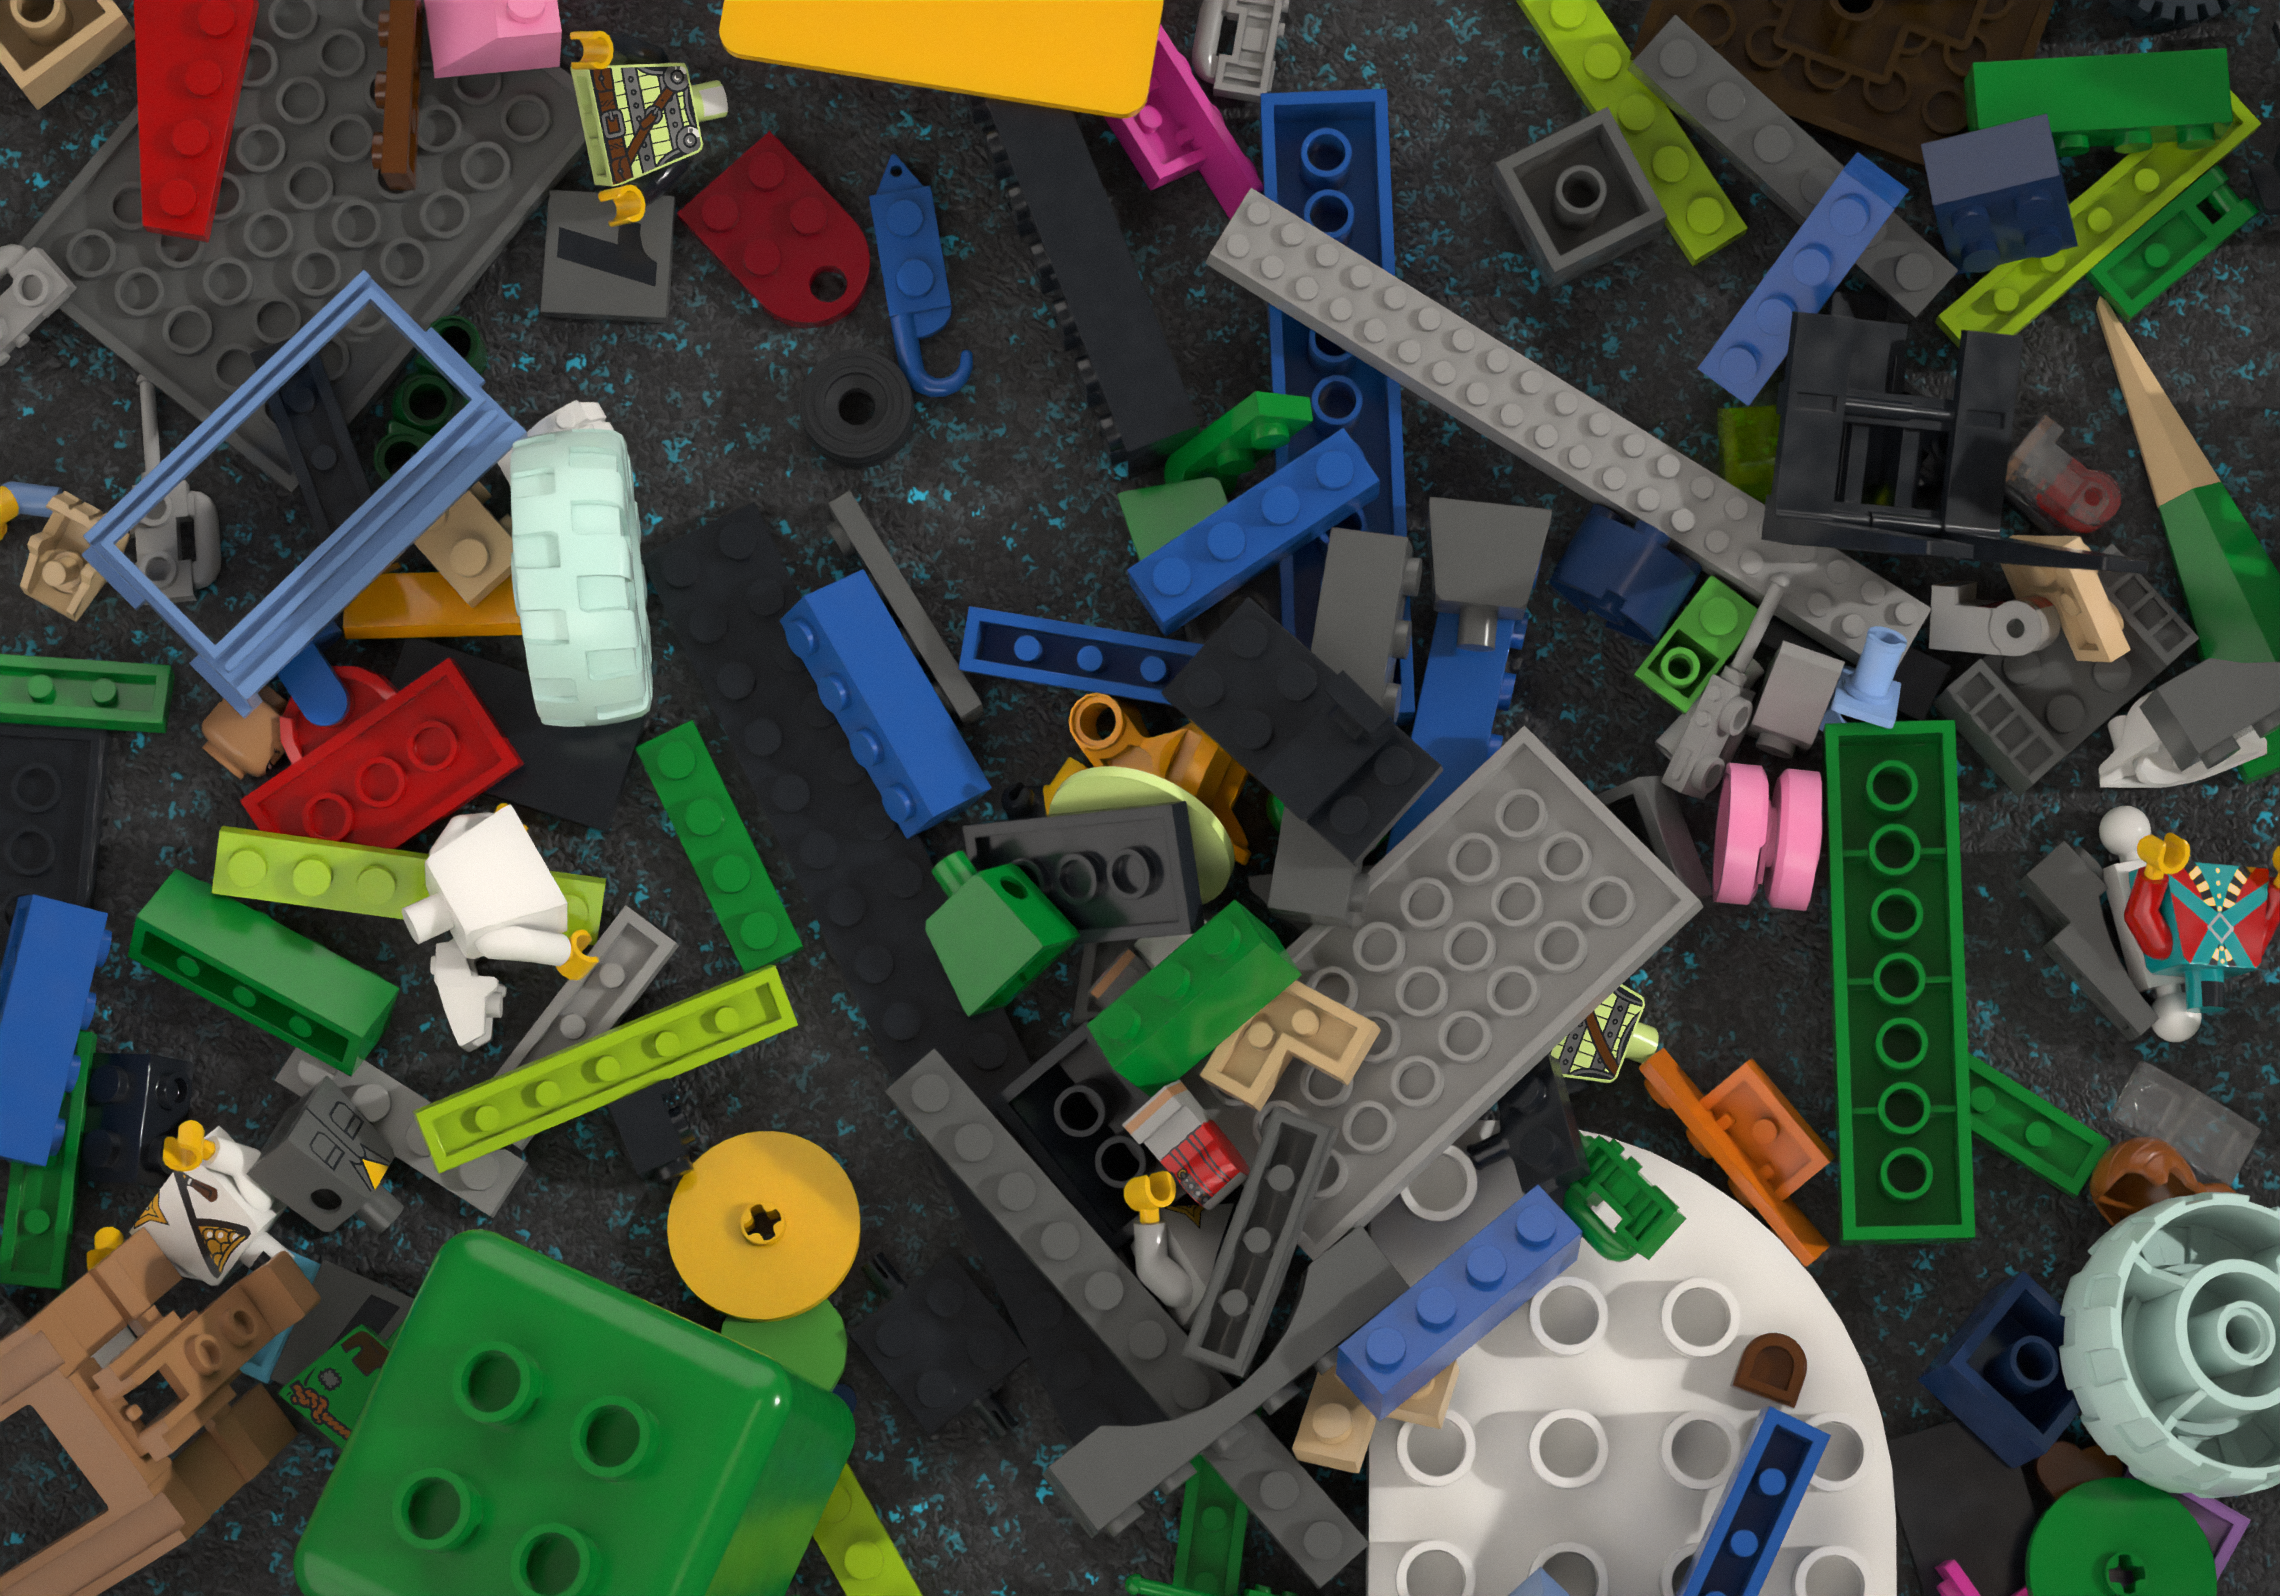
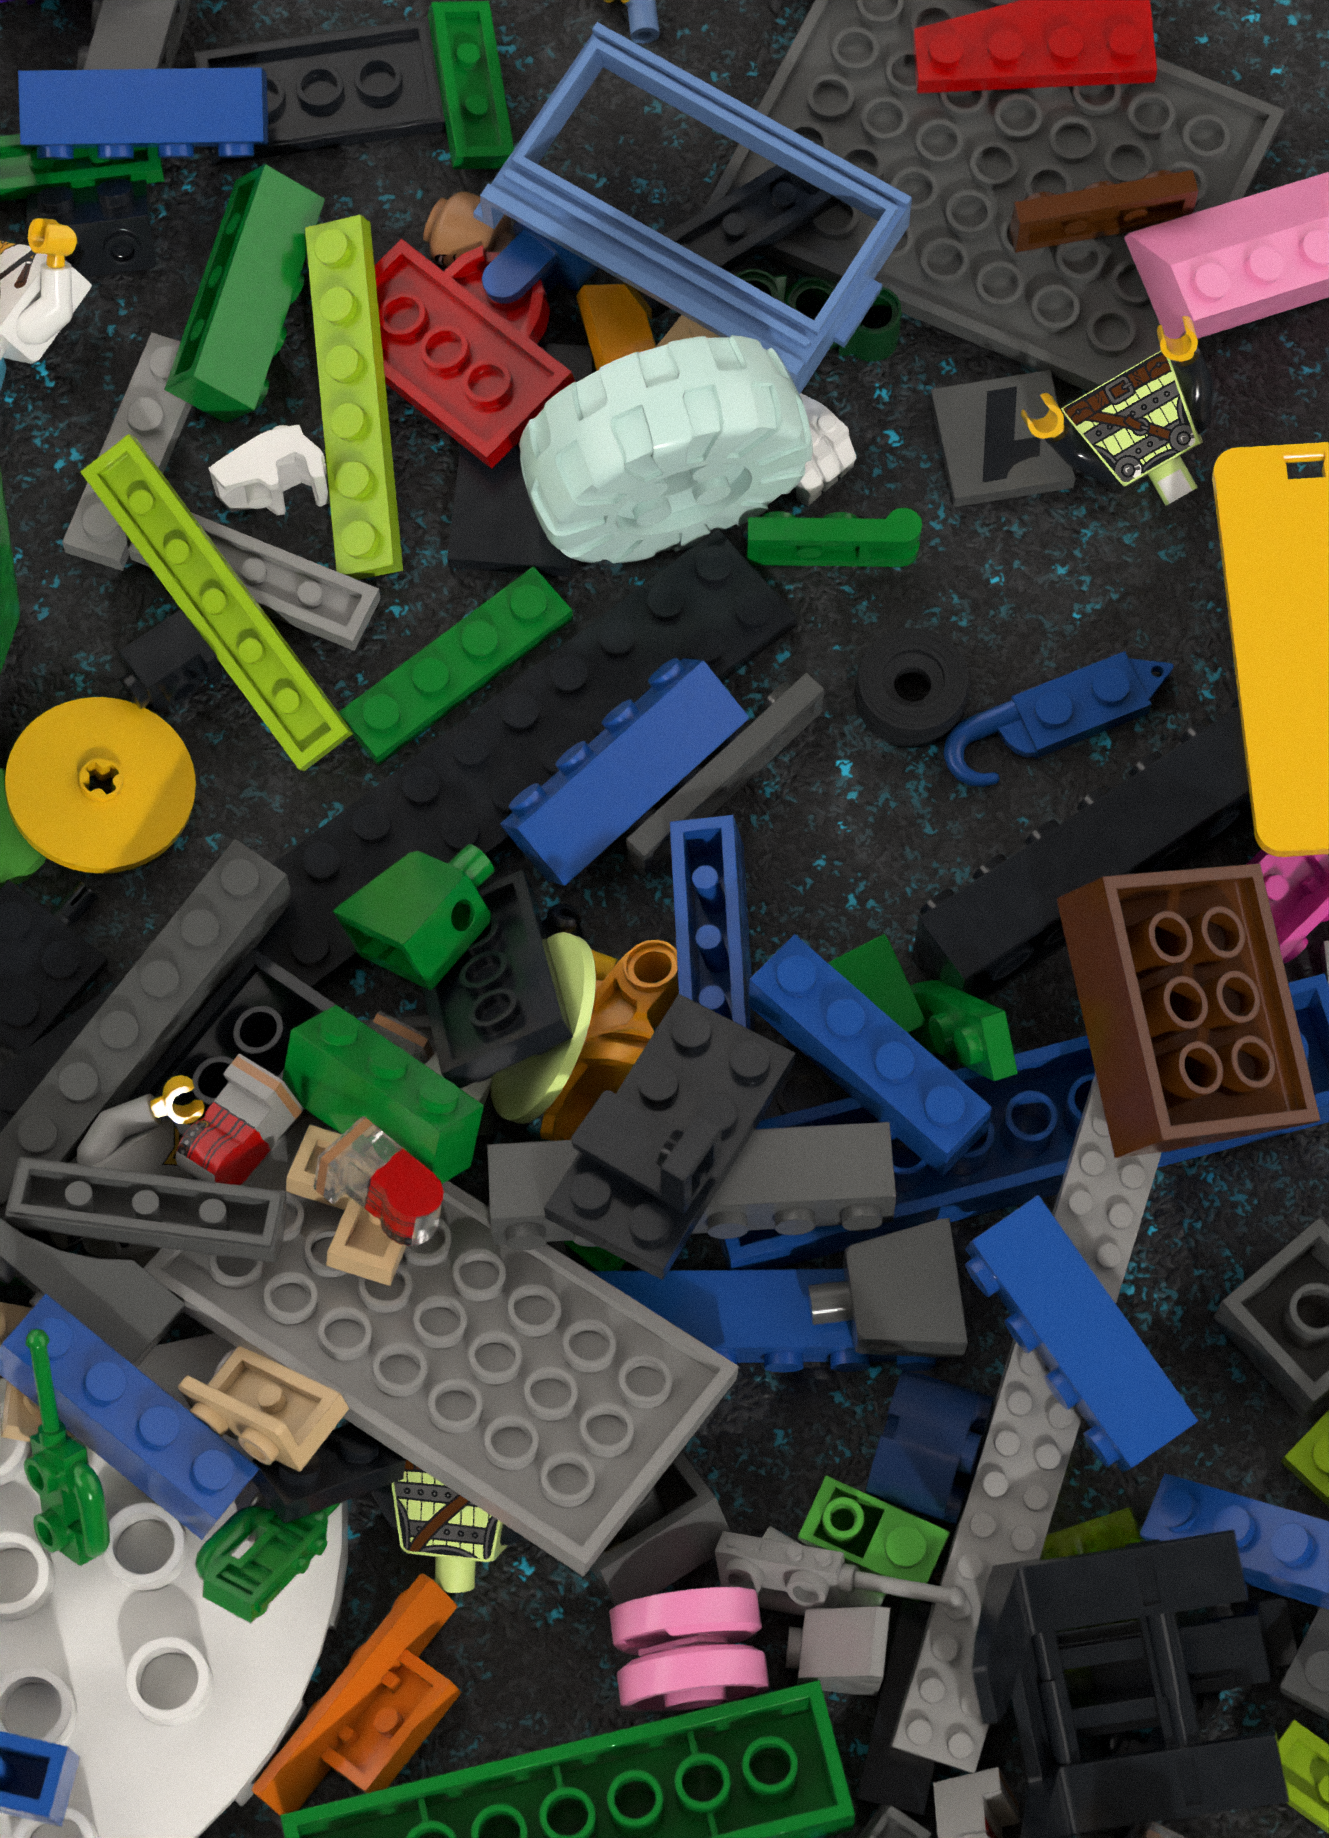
camera: 75 degrees right, 10 degrees down
tan hand [20,491,130,622] -> none
light grey piece [130,374,221,605] -> none
dark grey torso [247,1076,404,1234] -> none
white torso [402,803,599,981] -> none
dark red plate [677,131,871,328] -> none
reddish brown tile [1730,1333,1807,1409] -> none
light blue bracket [1819,626,1907,731] -> none
none -> green piece [24,1329,110,1566]
none -> tan bracket [178,1346,349,1472]
none -> leg [313,1116,444,1246]
none -> green plate [747,508,922,567]
none -> blue brick [965,1195,1198,1473]
none -> reddish brown slope [1056,864,1321,1158]

